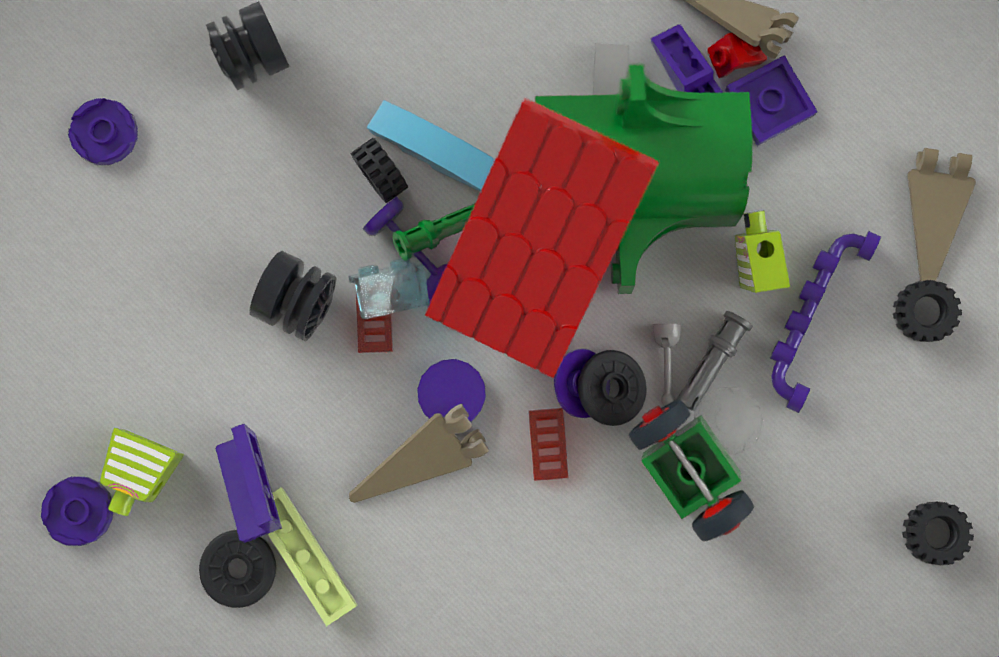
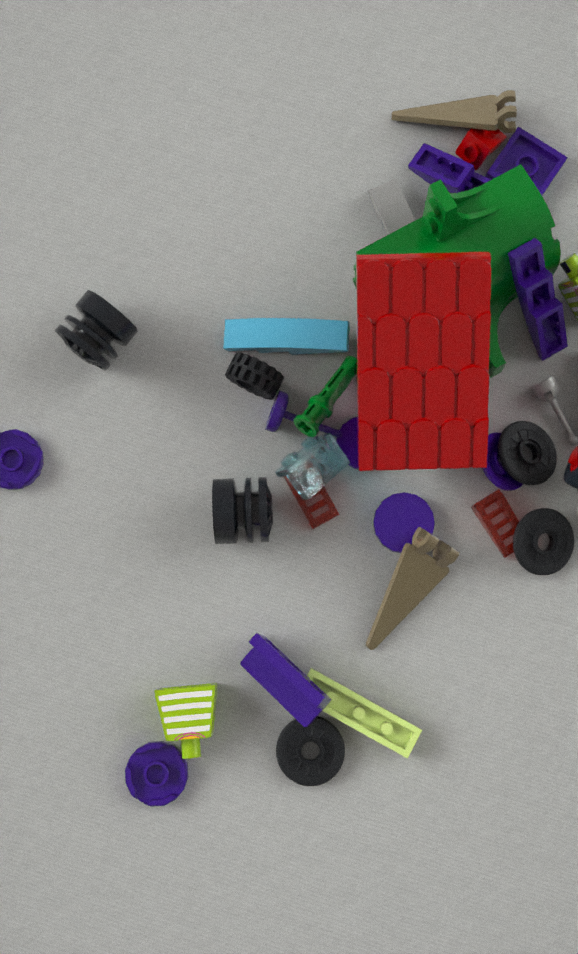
camera: 25 degrees left, 0 degrees up
none -> dark purple slope [508,238,568,361]
none -> black wheel [513,508,574,576]

